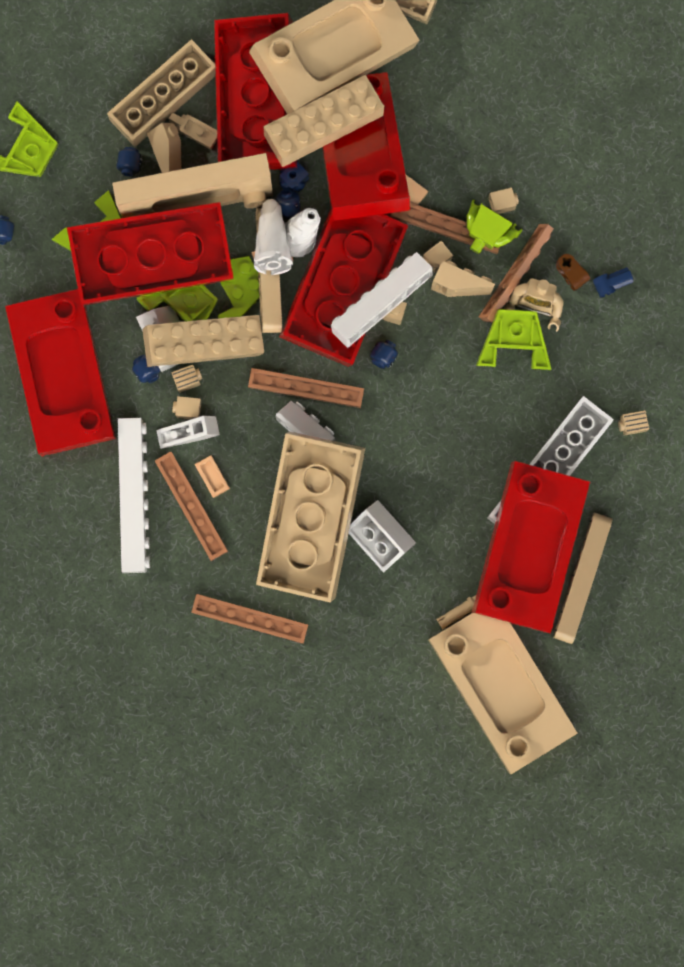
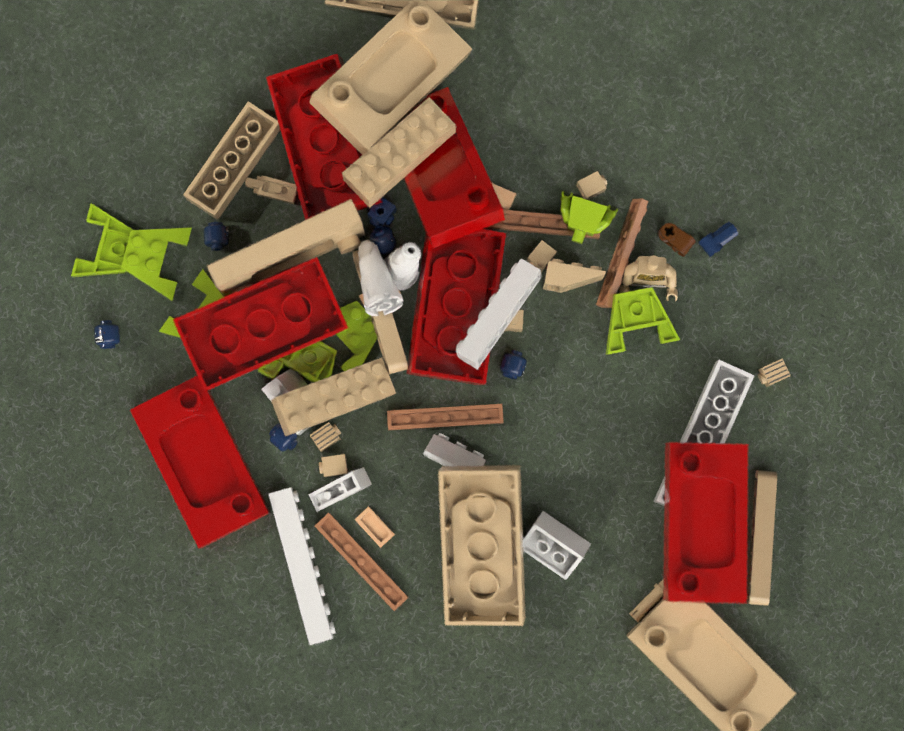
camera: 10 degrees left, 0 degrees up
tan slope [147,123,181,173] -> none
nougat plate [191,594,308,643] -> none
none -> lime wing [121,228,192,301]

